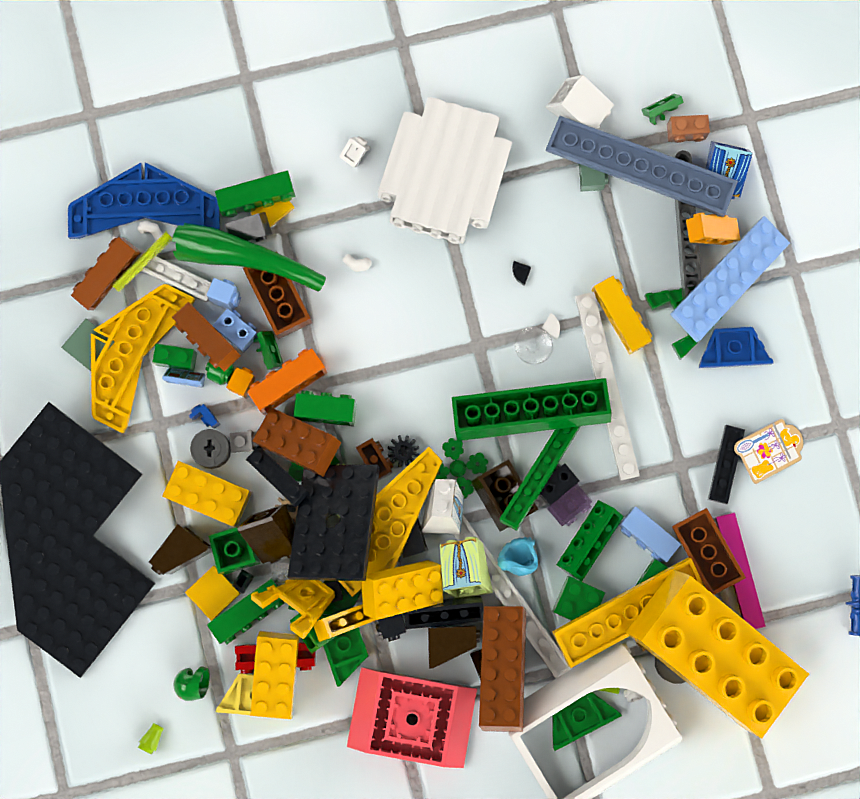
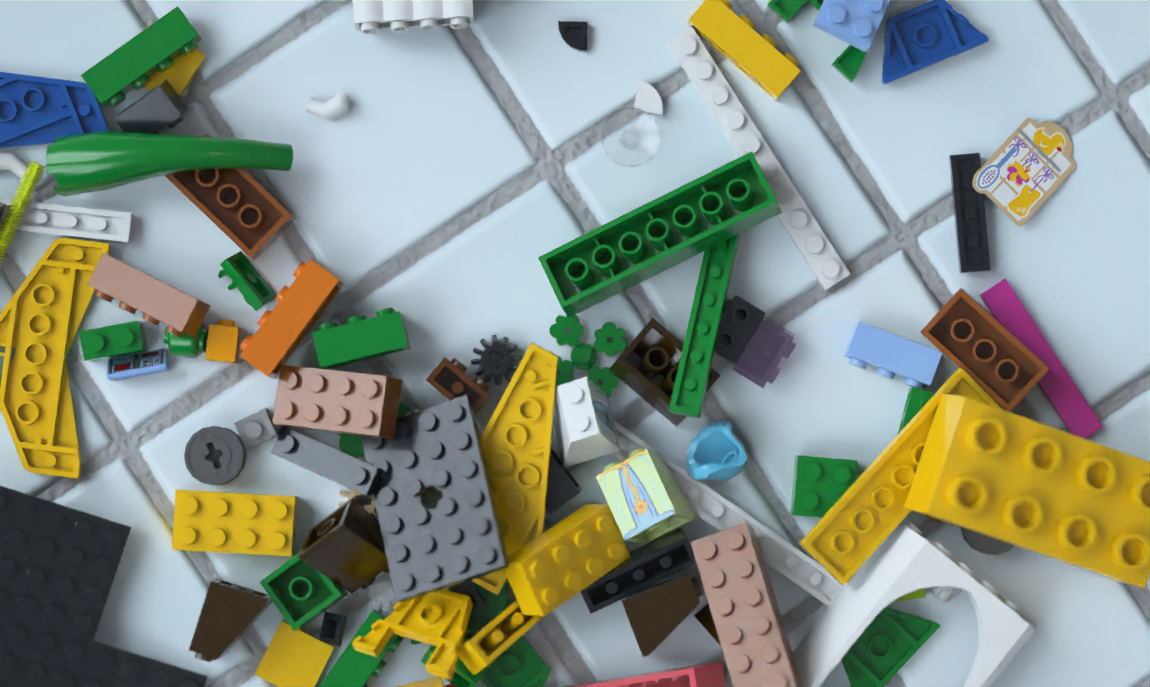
camera: 20 degrees left, 5 degrees up
blue bracket [189,404,220,429] -> none
light blue brick [206,278,241,311] -> none
light blue brick [213,308,257,353] -> none
black brick [375,613,407,642] -> none
green brick [556,500,624,582] -> none

